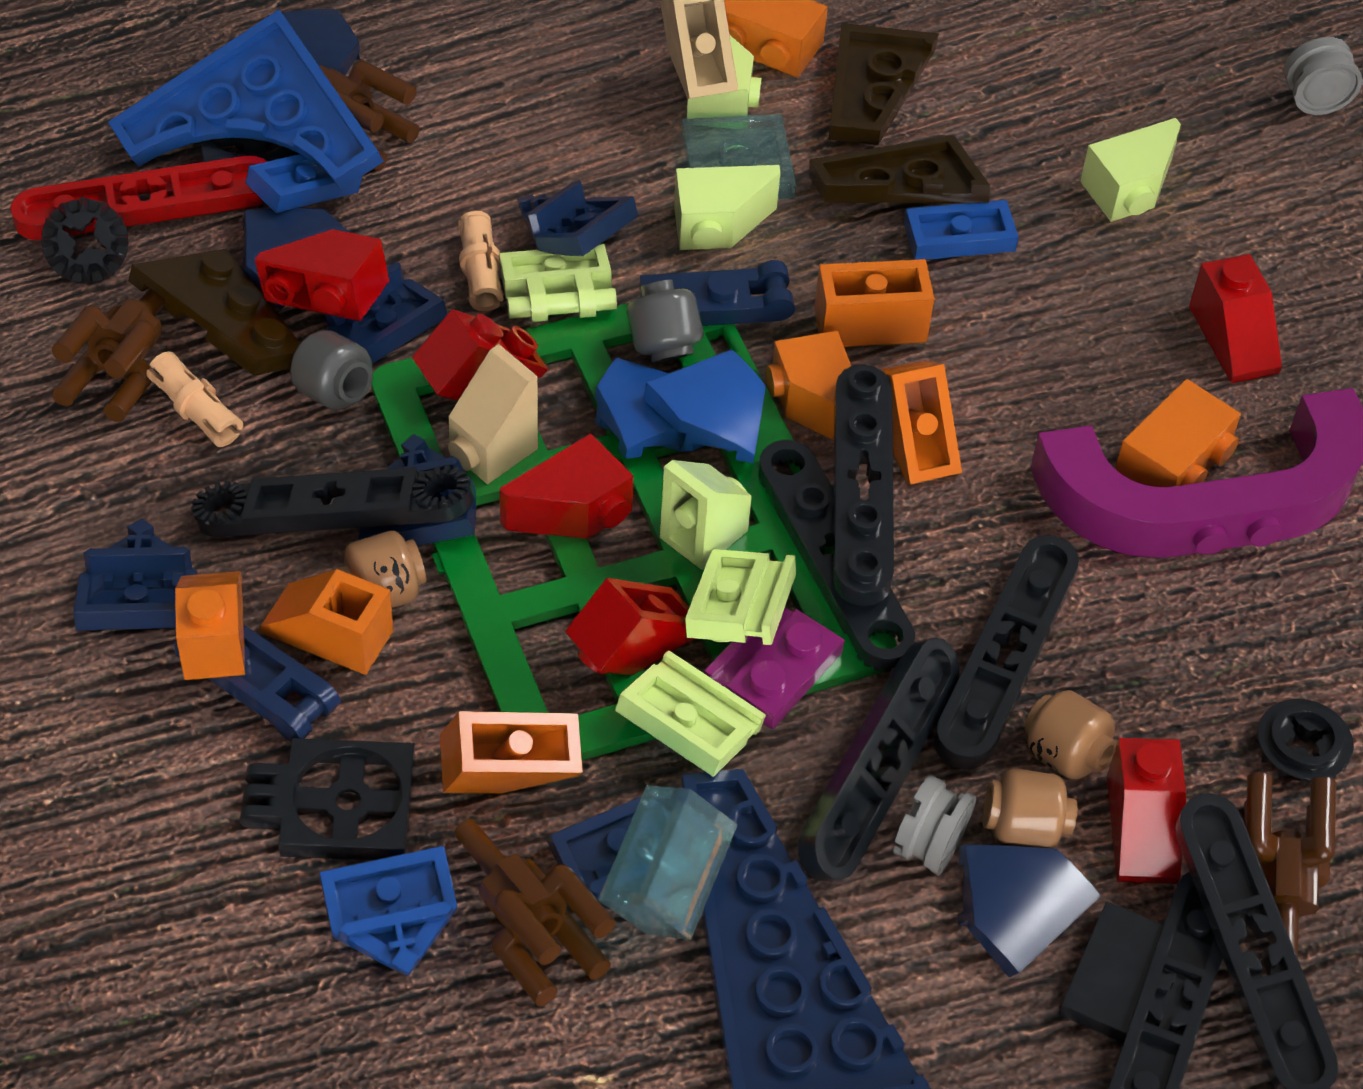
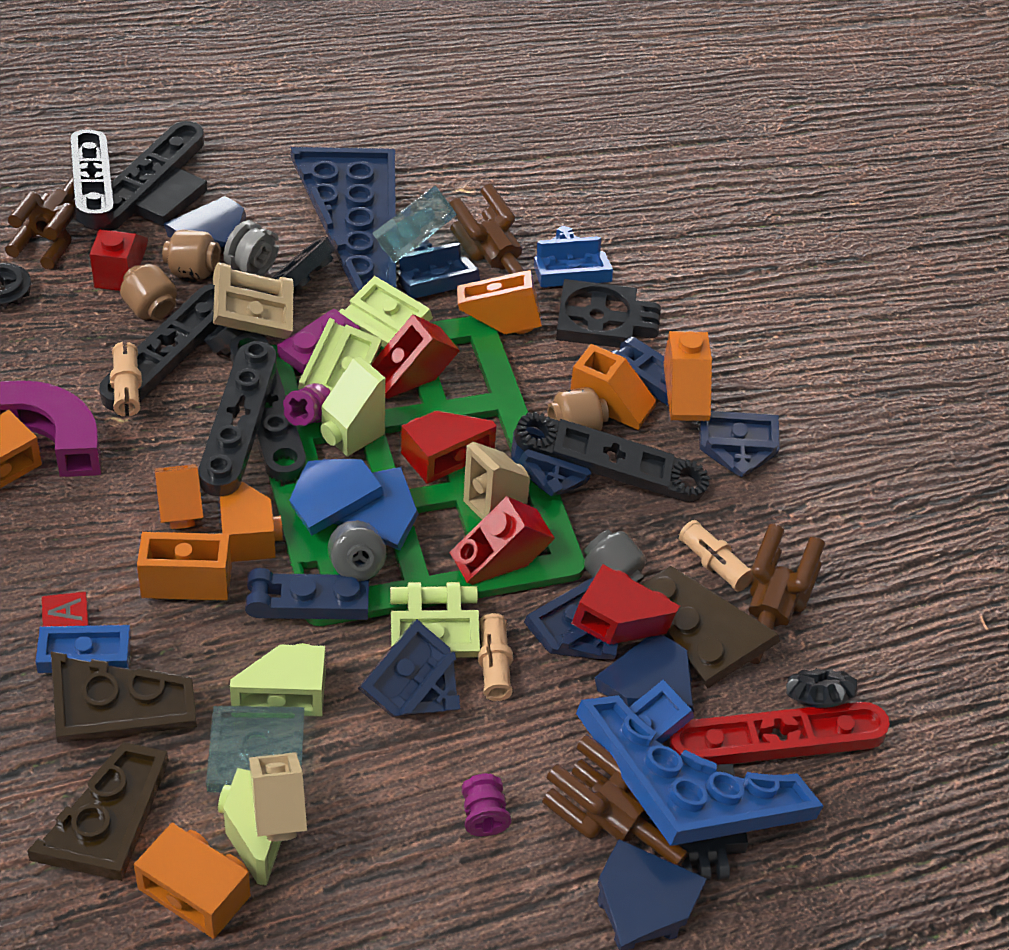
camera: 175 degrees left, 5 degrees down
none -> red tile [42,591,89,626]
none -> light nougat pin [110,342,142,416]
none -> tan plate [213,262,294,339]
none -> magenta bush [283,383,331,426]
none -> magenta bush [461,773,512,837]

